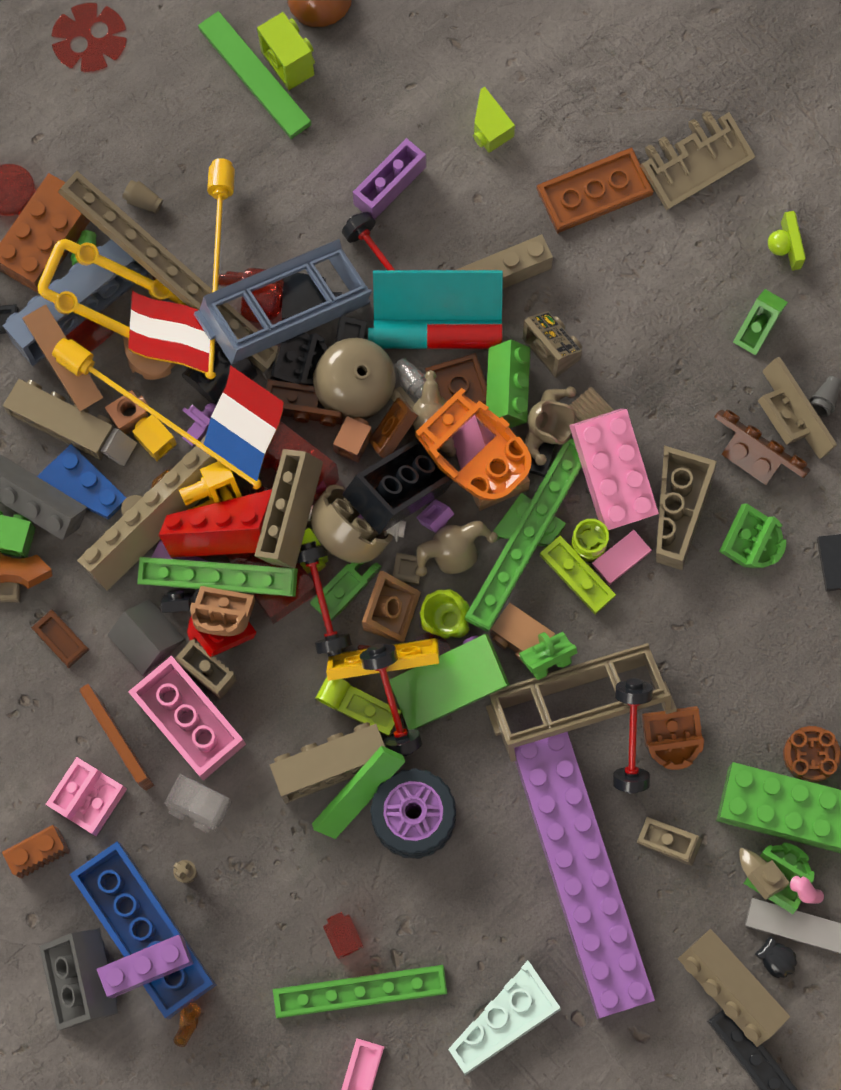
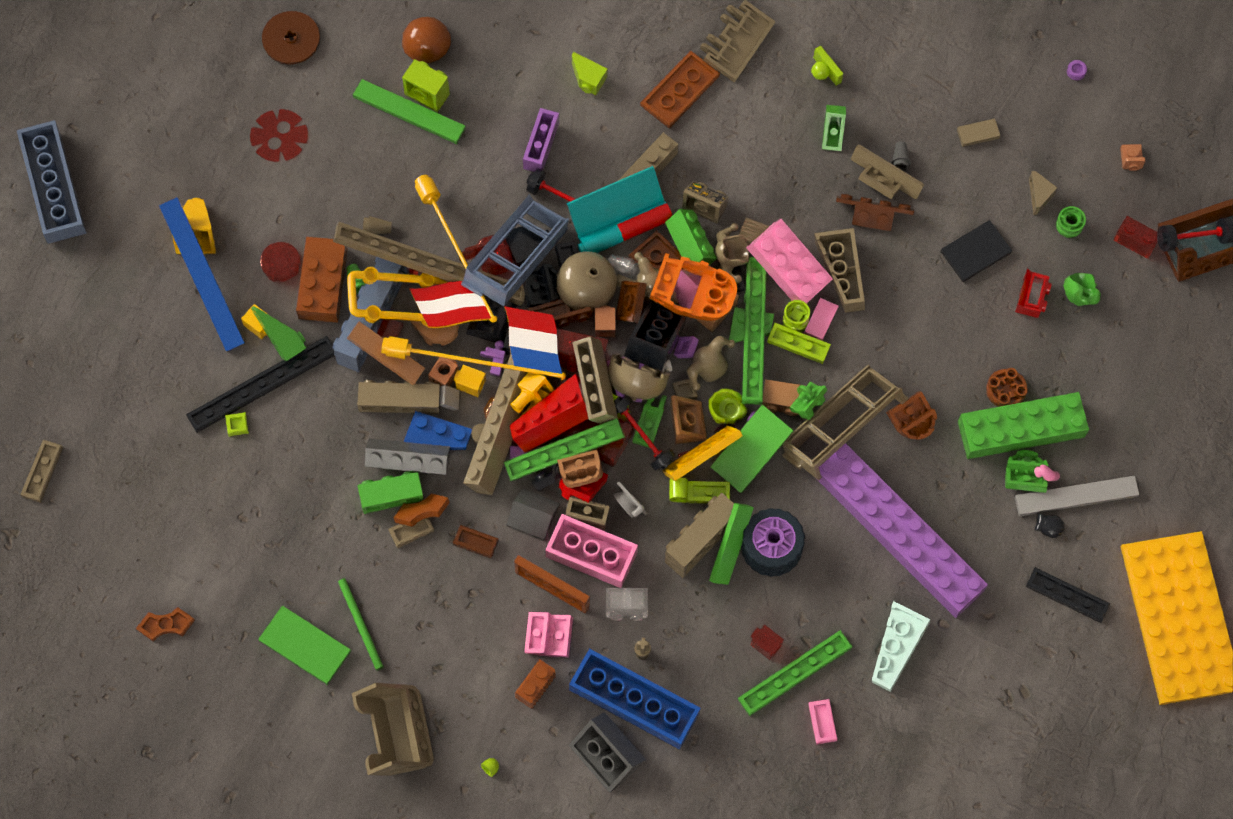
camera: 30 degrees left, 5 degrees down
medium lavender brick [97,935,193,998] -> none
clear orange arm [173,1003,201,1047] -> none
black axle [360,643,422,756] -> none
black axle [613,678,653,794] -> none
dark tan slope [637,817,702,866] -> none
dark tan brick [678,928,790,1047] -> none
bright green slope [719,504,786,568] -> none
dark tan plate [739,847,790,900] -> none
none -> light grey hat [614,482,648,518]

